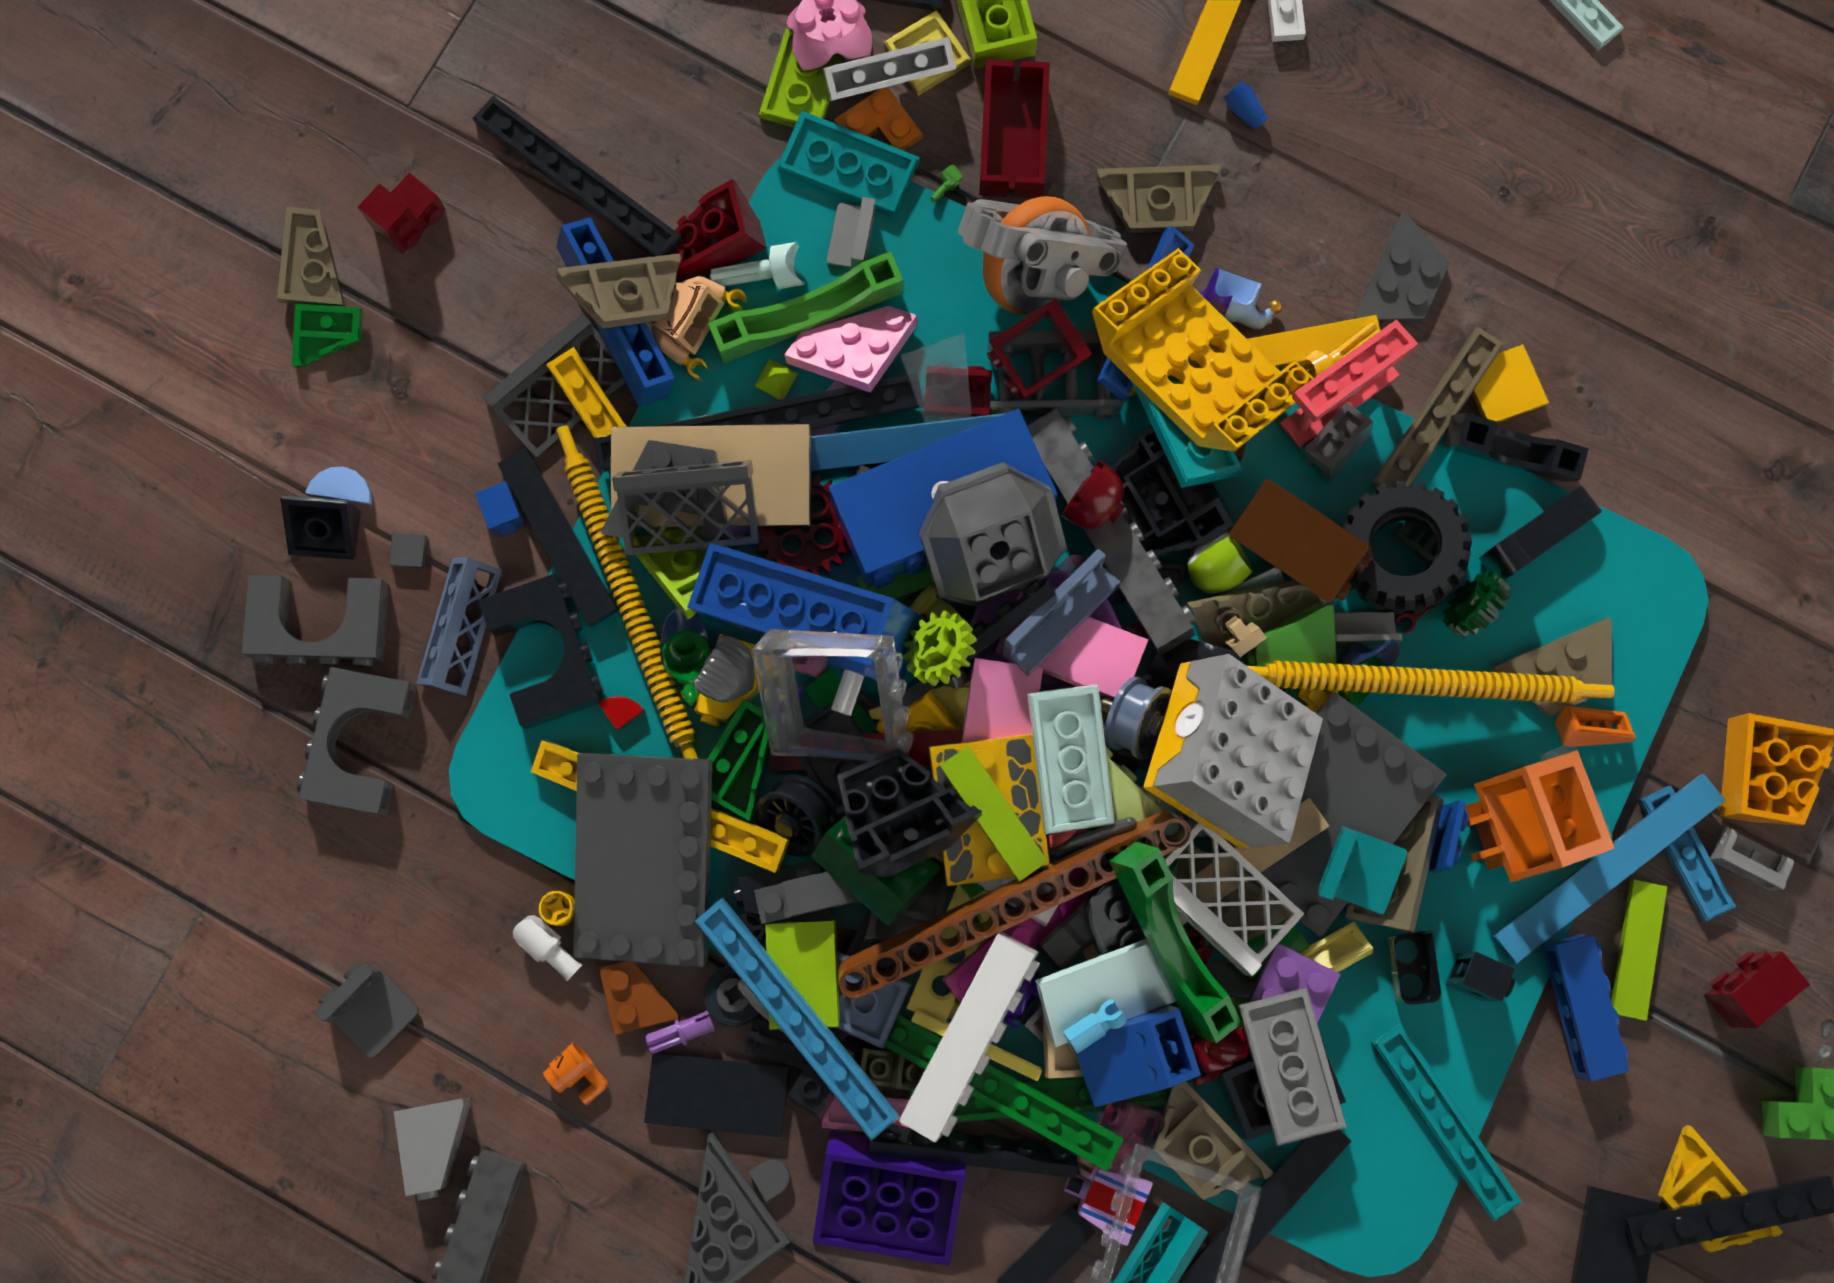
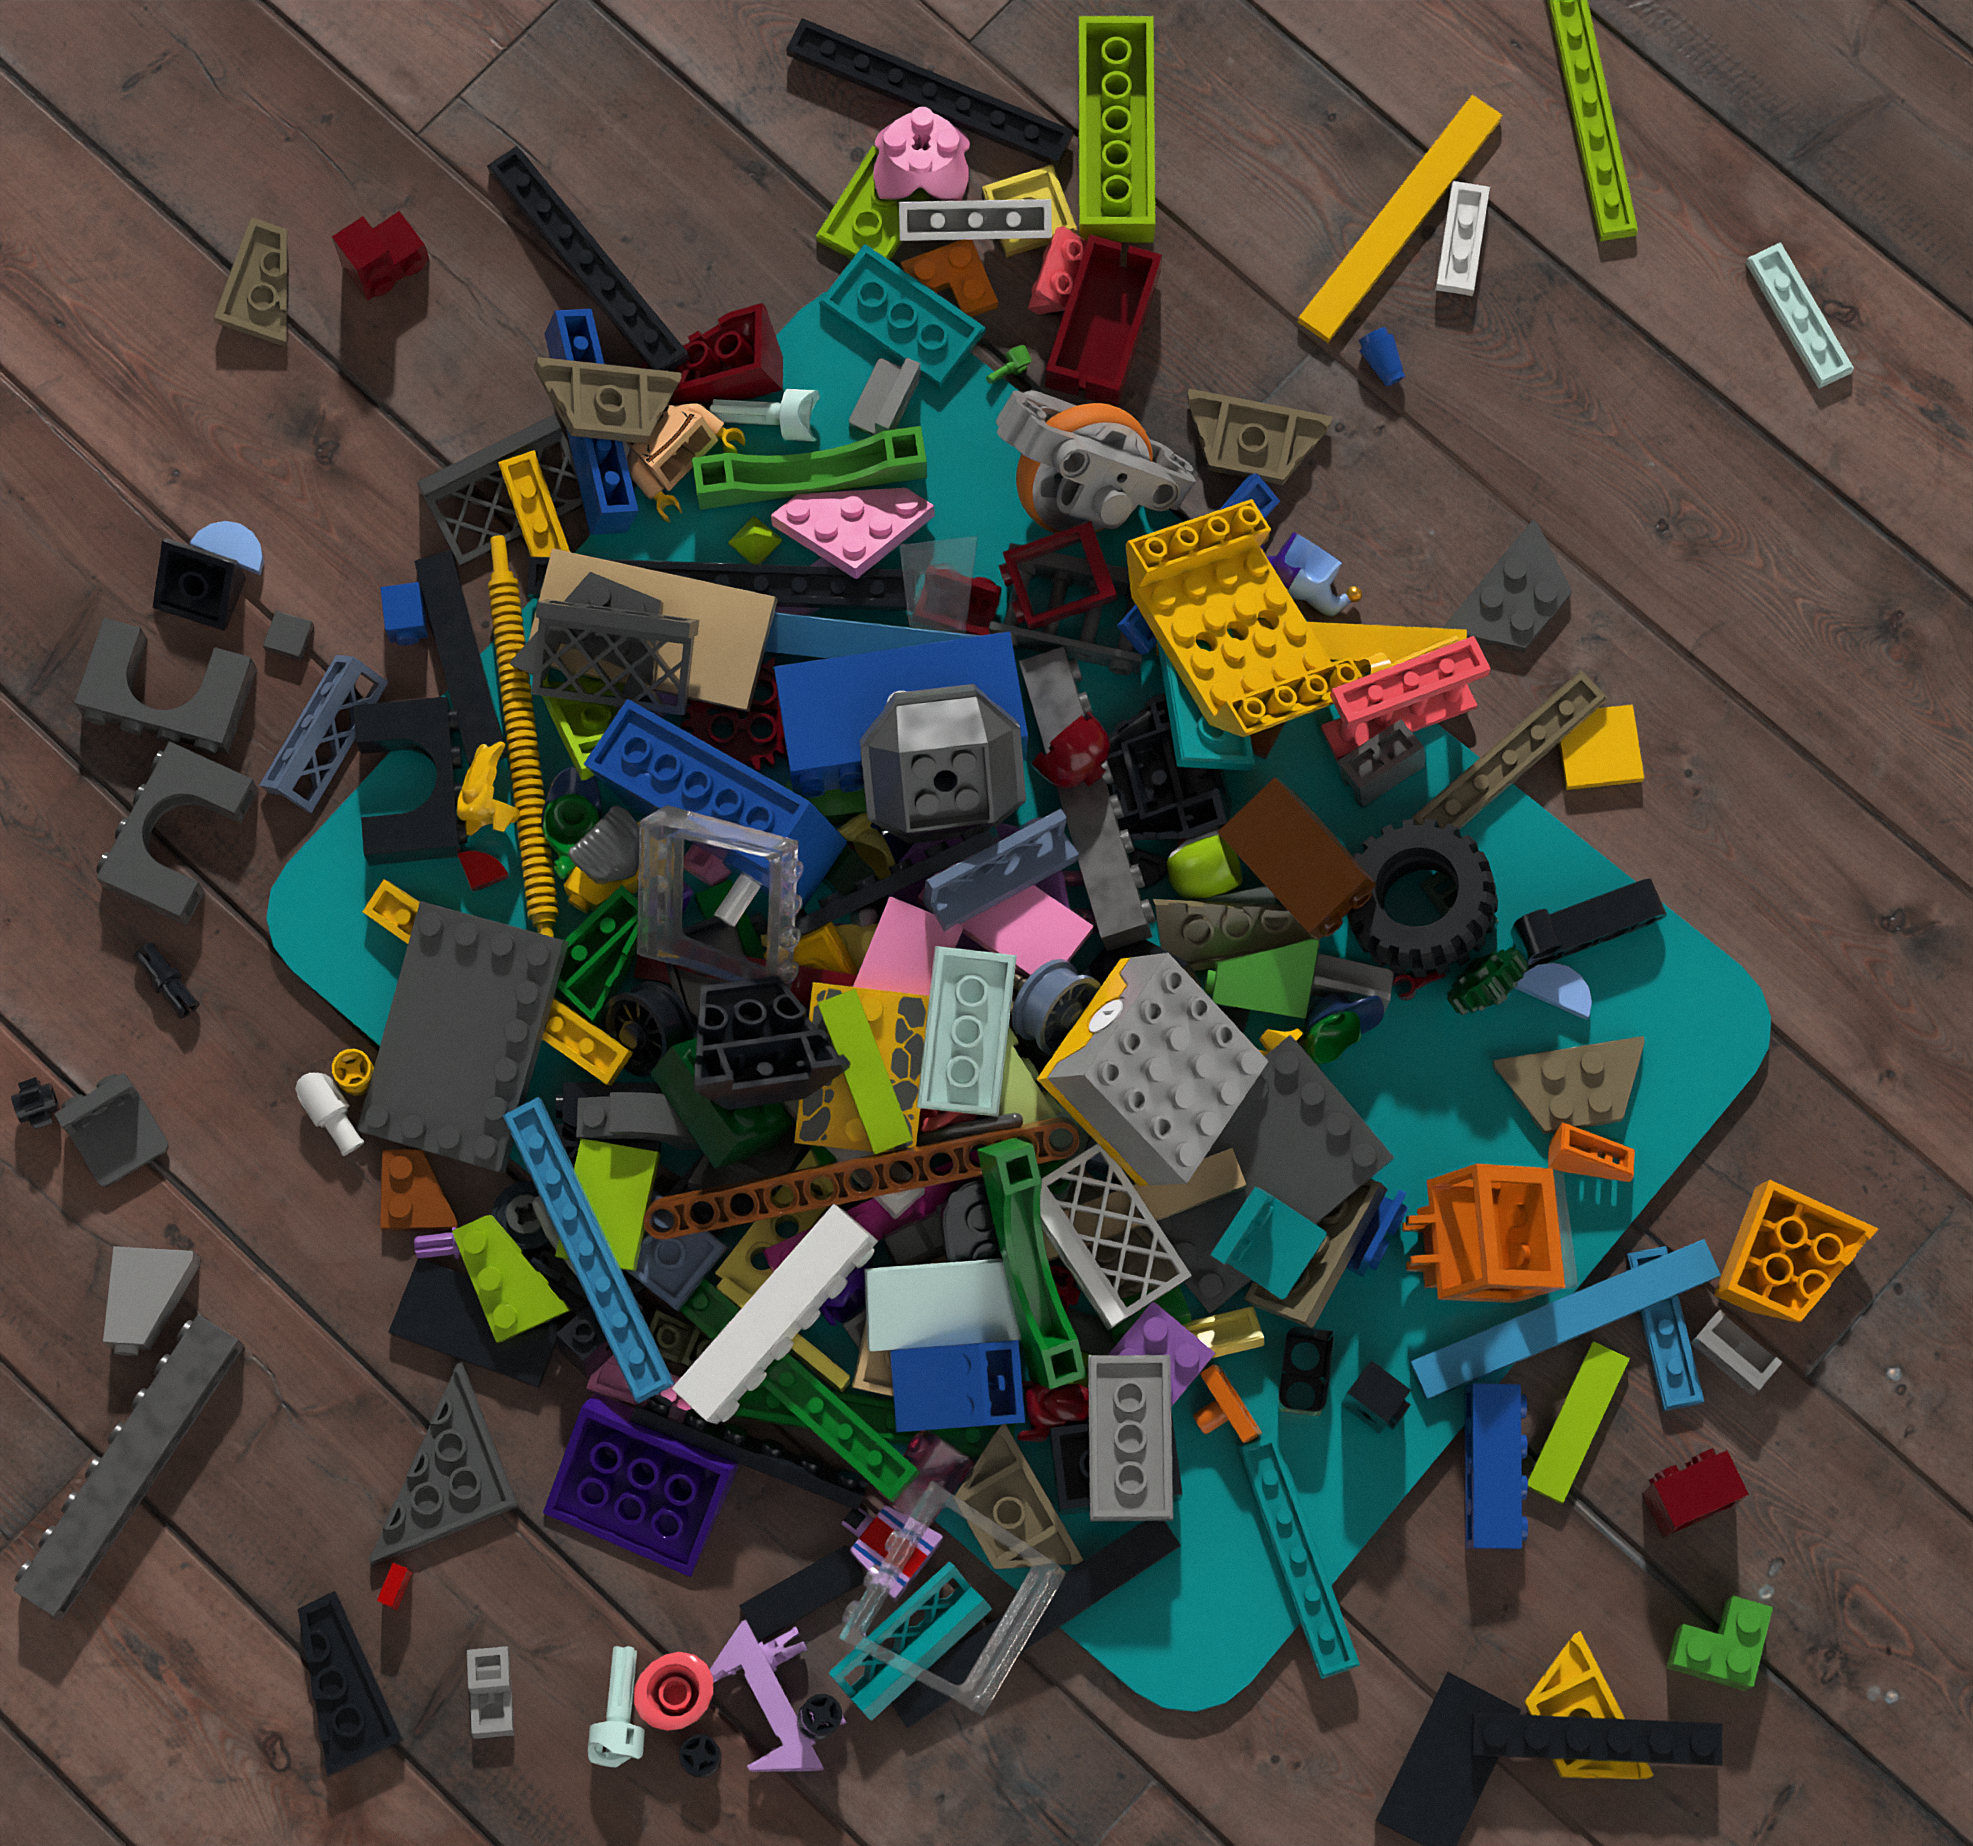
camera: 15 degrees right, 5 degrees down
green wing [292,304,363,368] -> none
orange piece [543,1042,608,1105] -> none
dark grey tile [748,1159,790,1202] -> none
lime gear [903,611,977,686] -> none
medium azure bar [1063,999,1127,1054] -> none
tan tile [1224,616,1267,657] -> none
yellow hose [1247,660,1615,703] -> none
black arch [1443,413,1589,482] -> none
none -> black gear [11,1077,60,1129]
none -> black pin [133,942,200,1019]
none -> lime wing [452,1215,572,1343]
none -> yellow hair [457,741,520,836]
none -> coral bracket [1028,226,1087,315]
none -> orange tile [1193,1365,1263,1443]
none -> light blue tile [1515,963,1592,1020]

